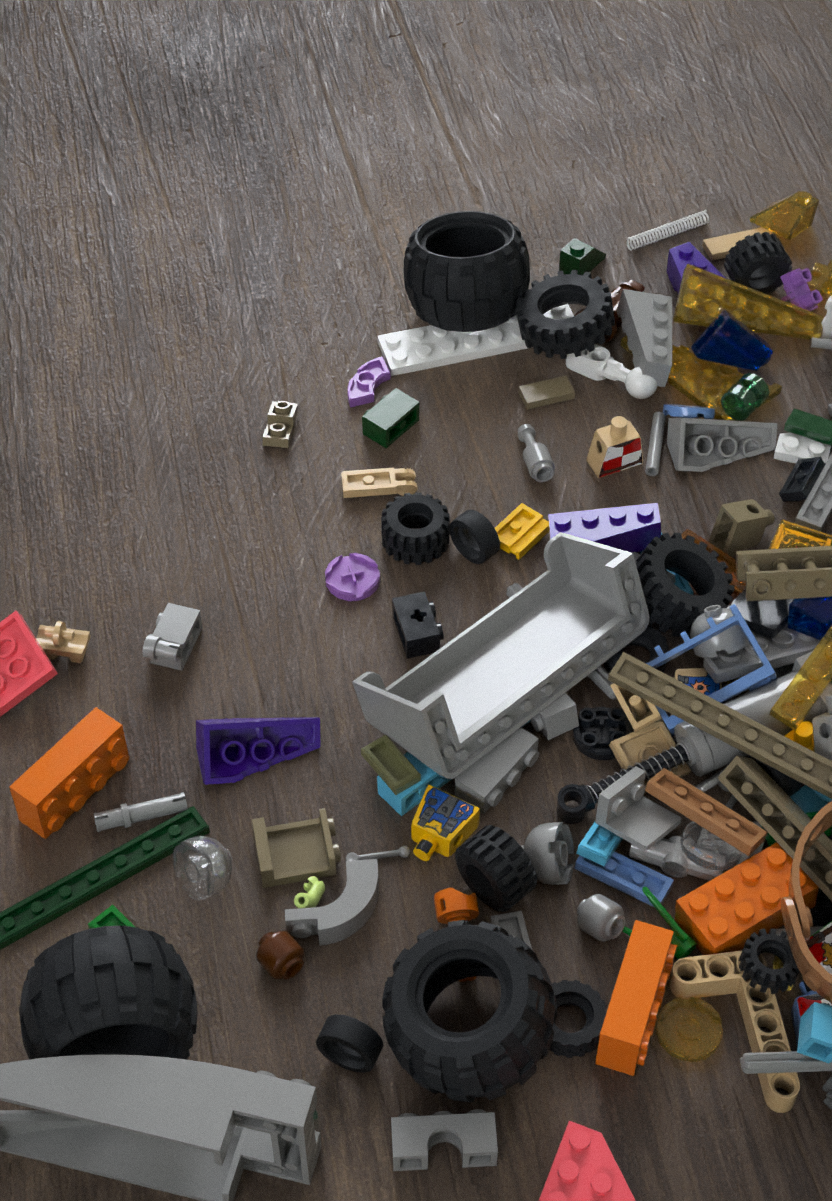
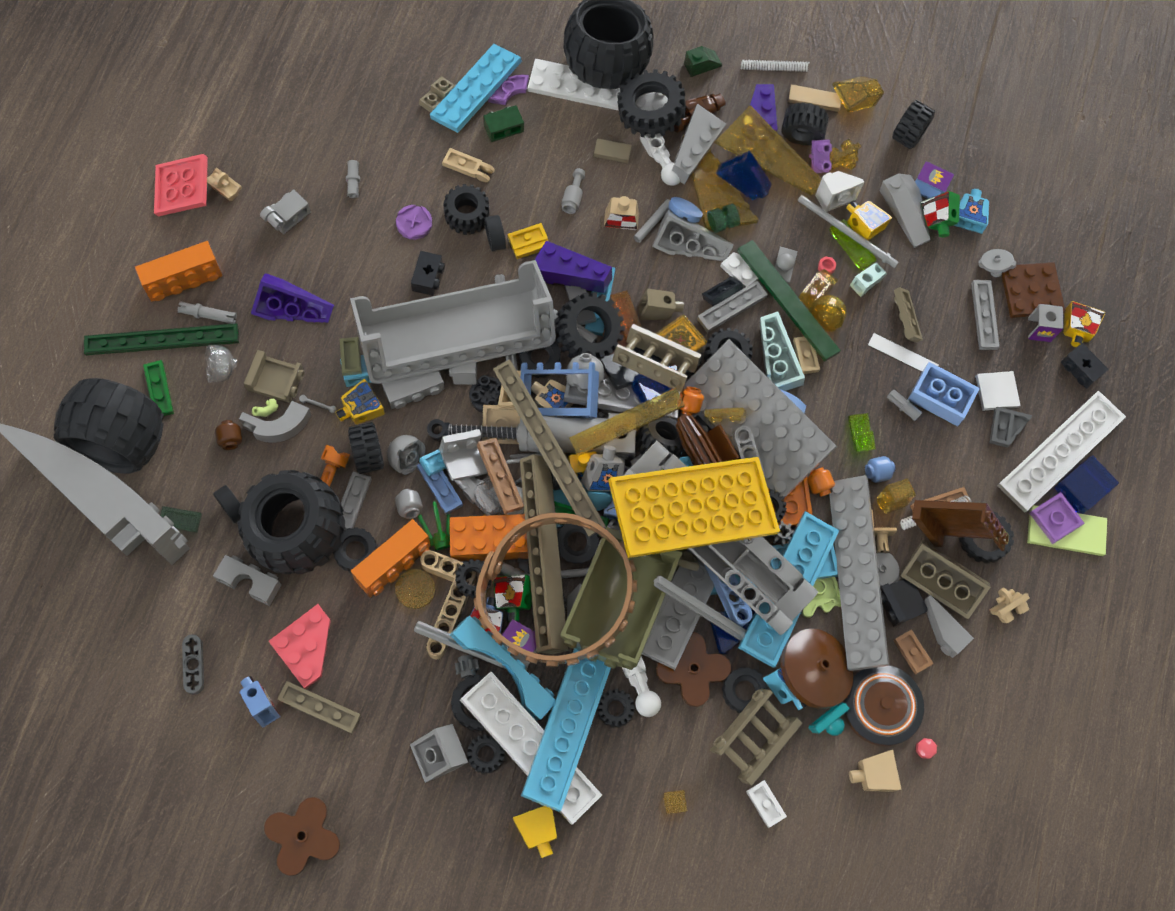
camera: 20 degrees right, 20 degrees up
none -> light grey pin [346,160,360,198]
none -> medium azure plate [430,44,522,133]

